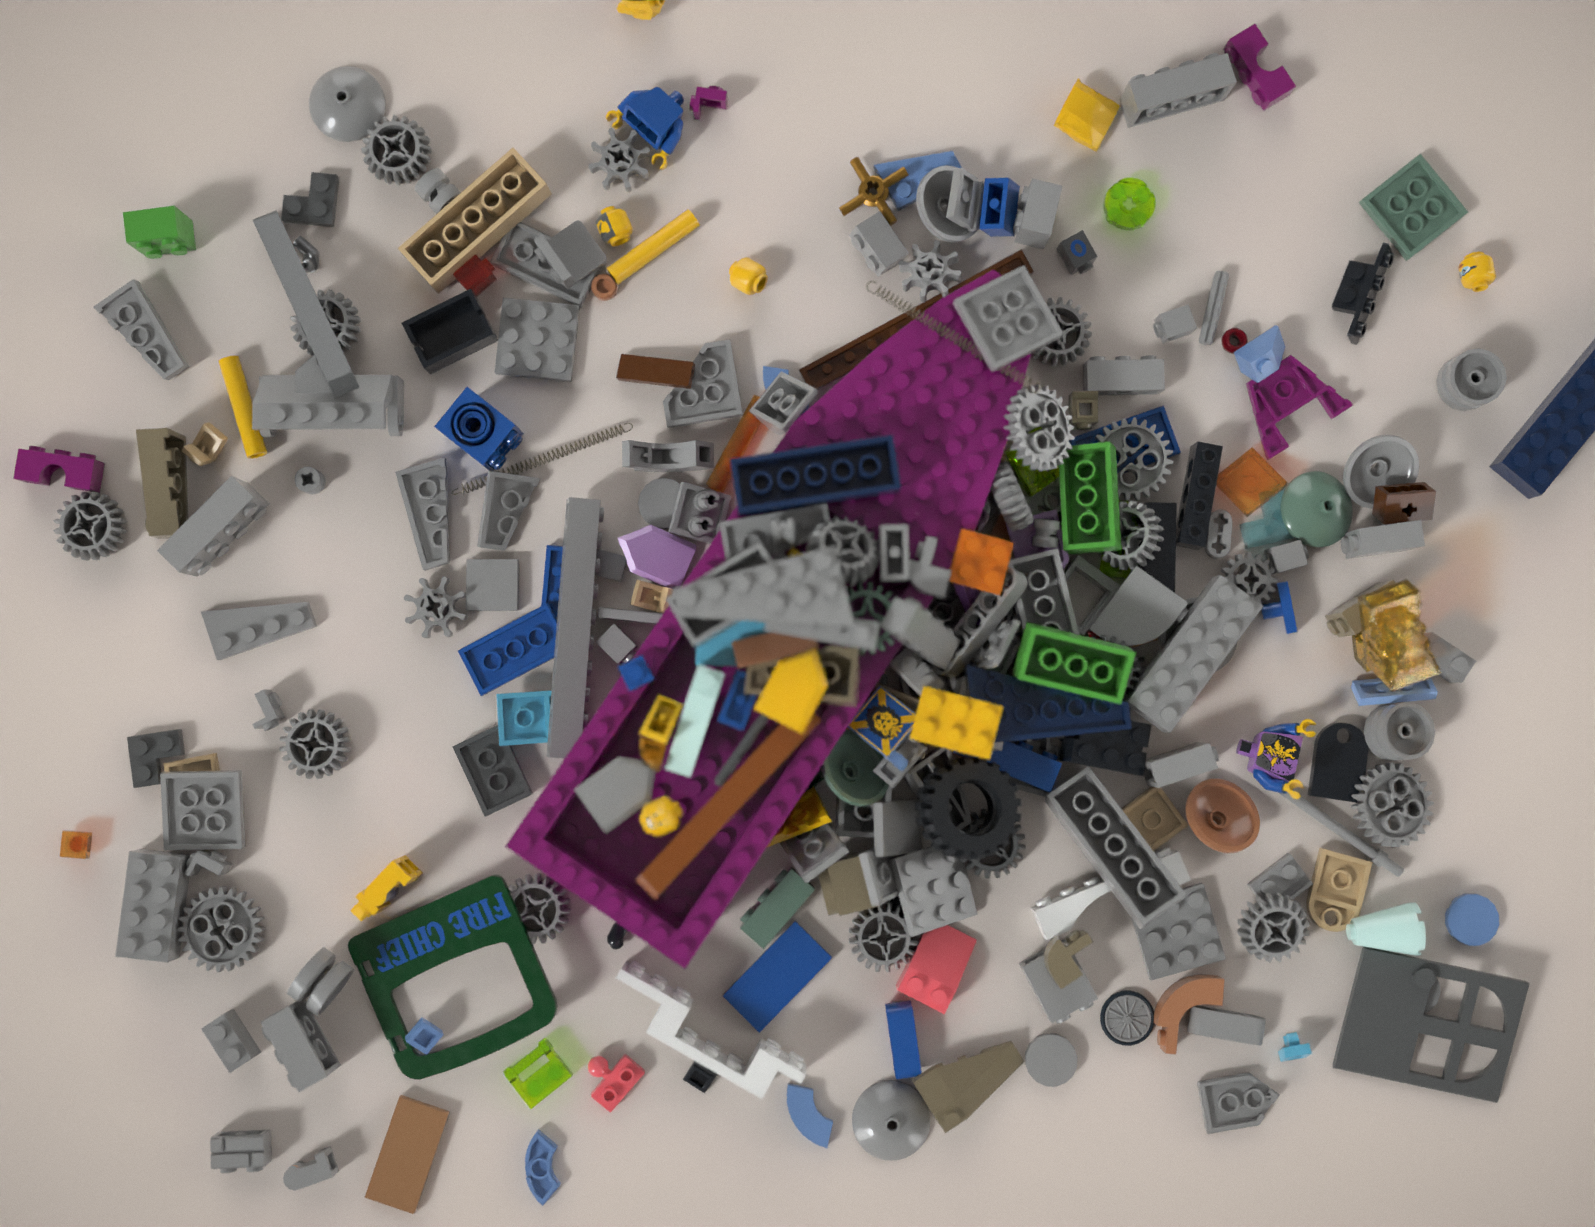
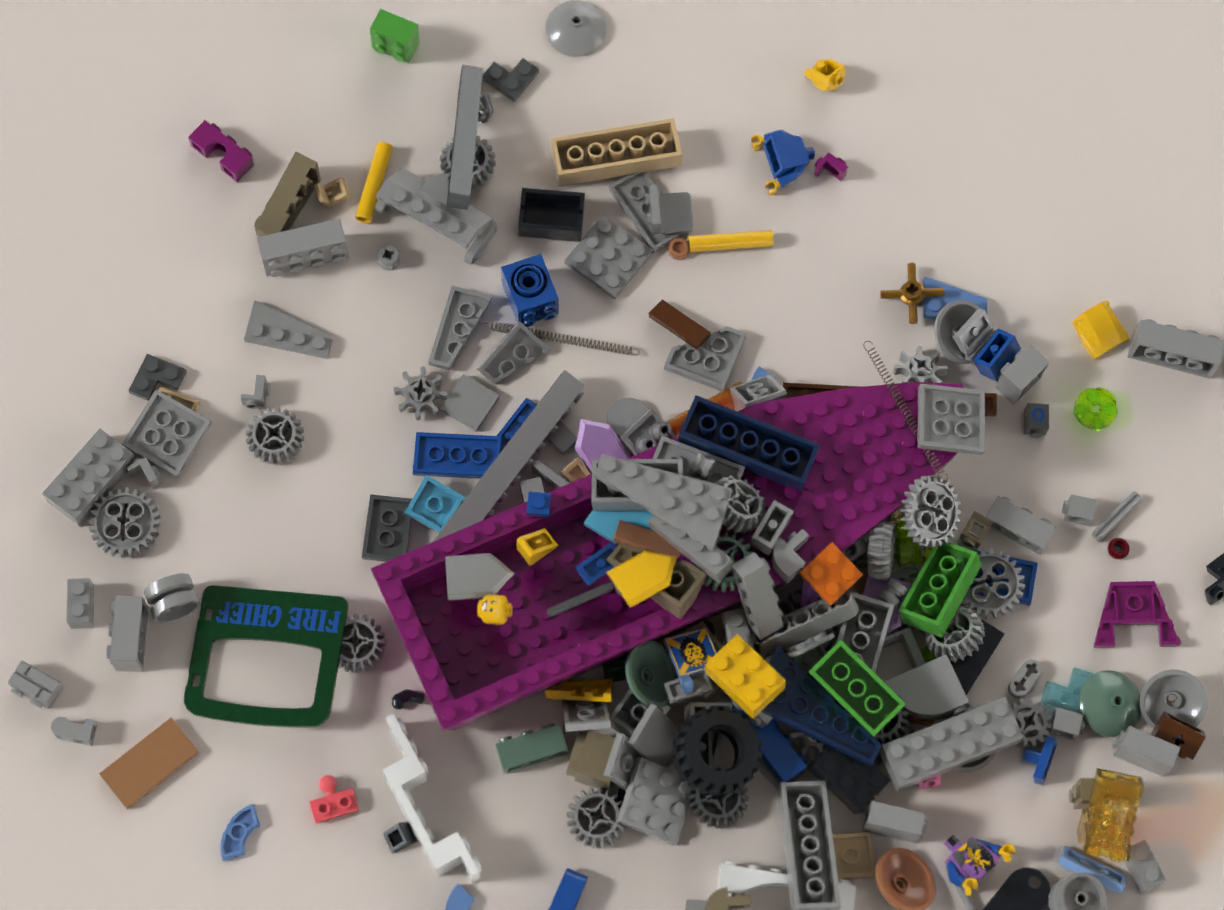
camera: 30 degrees right, 15 degrees down
light grey gear [53,491,128,561] -> none
clear orange plate [60,830,92,859] -> none
light grey wing [93,279,189,380] -> none
yellow hips [350,855,423,921] -> none
light grey gear [362,115,432,186] -> none
medium blue tile [405,1017,444,1055] -> none
light grey wheel [415,168,461,214] -> none
clear red brick [453,254,497,296] -> none
clear neon green plate [503,1038,573,1109] -> none
light grey gear [589,128,651,192] -> none
yellow head [596,206,633,247] -> none
light grey arch [622,440,714,472] -> none
dark orange beam [635,713,822,899] -> none
pearl gold tile [639,737,667,772] -> none
light aqua slope [665,665,726,778] -> none
blue tile [723,920,832,1033] -> none
yellow head [729,257,768,295] -> none
light grey brick [849,211,909,277] -> none
coral slope [896,925,977,1014] -> none
light grey gear [1033,297,1092,367] -> none
black brick [1176,441,1223,550] -> none
clear orange tile [1216,447,1288,517] -> none
medium blue slope [1234,325,1285,383] -> none

